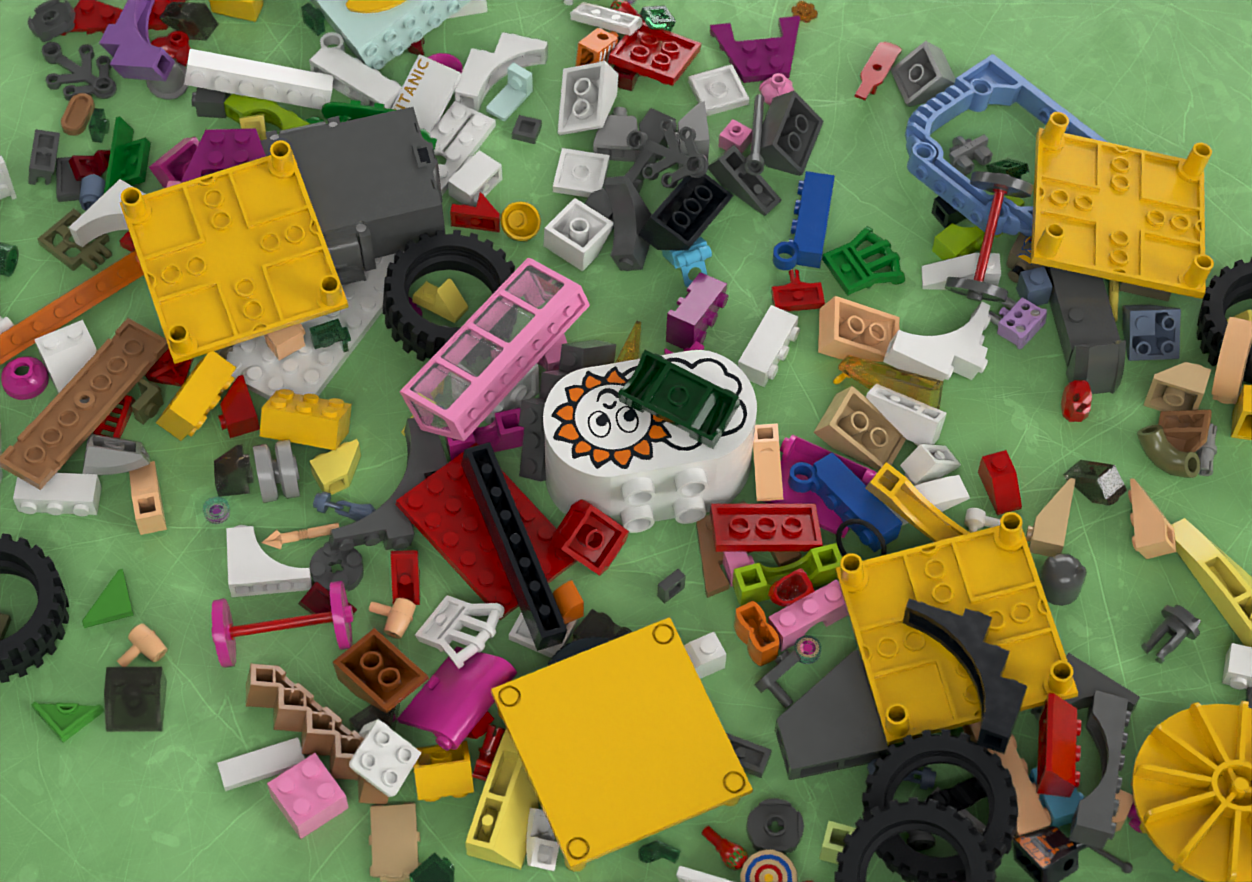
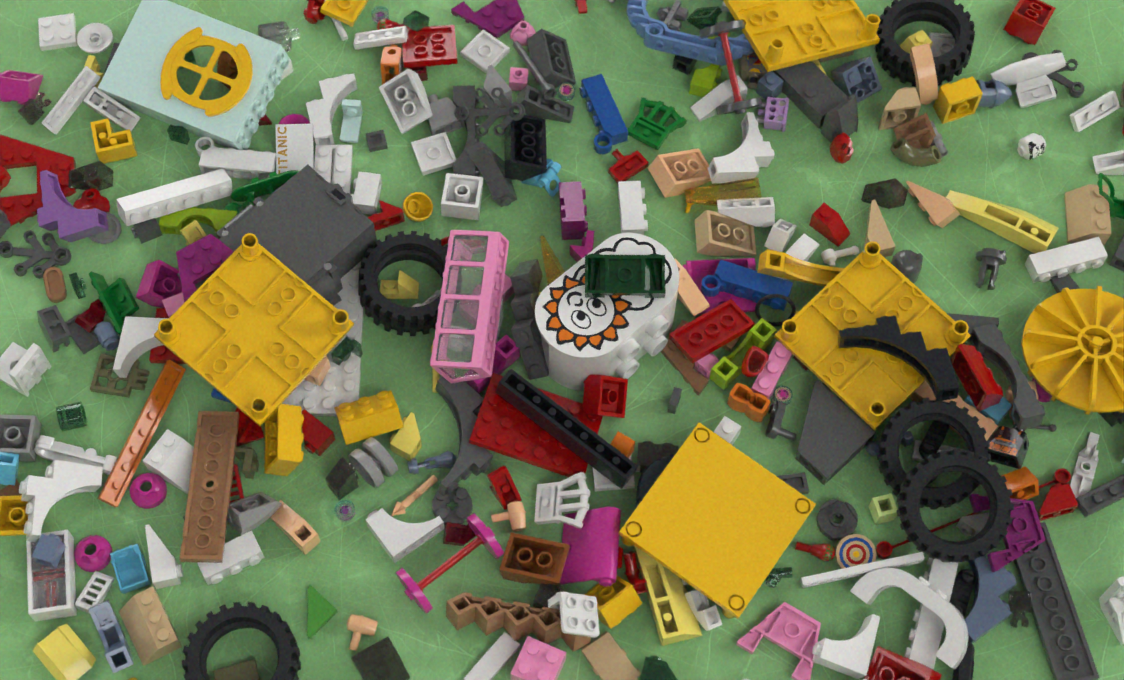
camera: 30 degrees left, 5 degrees up
none -> tile [557,82,575,101]

